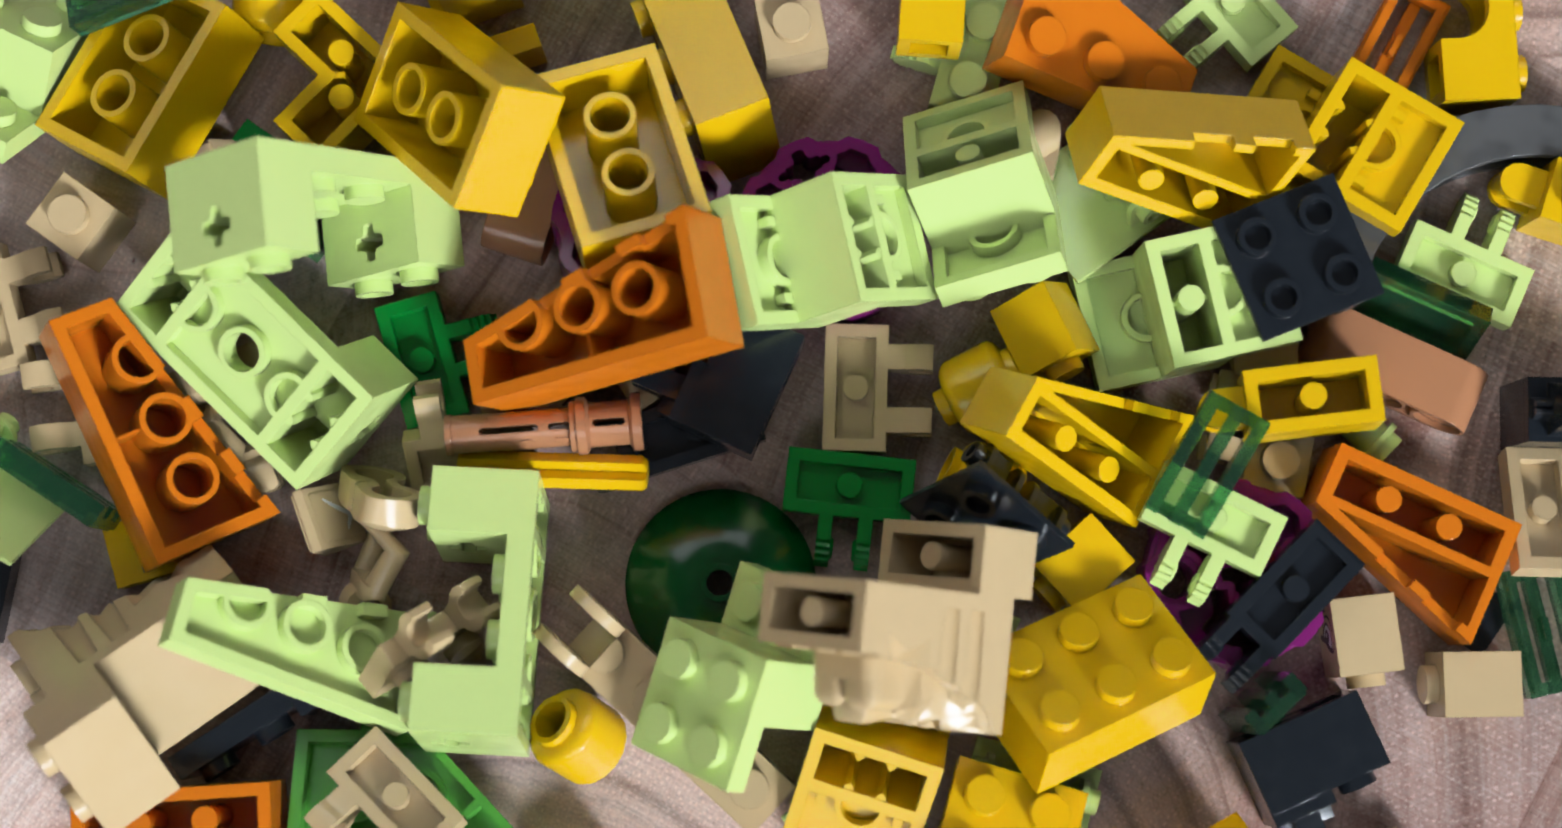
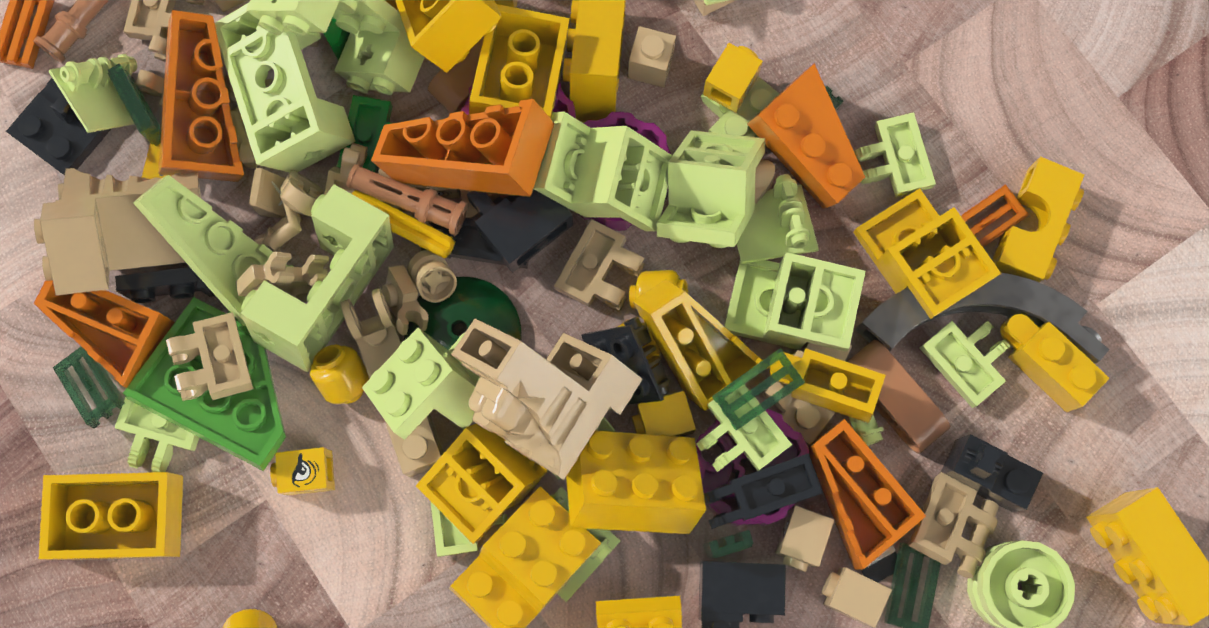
camera: 30 degrees right, 5 degrees down
green hinge [782,446,917,572] -> none
yellow brick [990,280,1100,382] -> none
yellow wedge [1065,86,1316,228] -> none
black hinge [1211,173,1385,342] -> none
clear green tile [1352,256,1493,360] -> none
none -> tan plate [382,265,428,335]
none -> tan wheel [408,250,457,303]

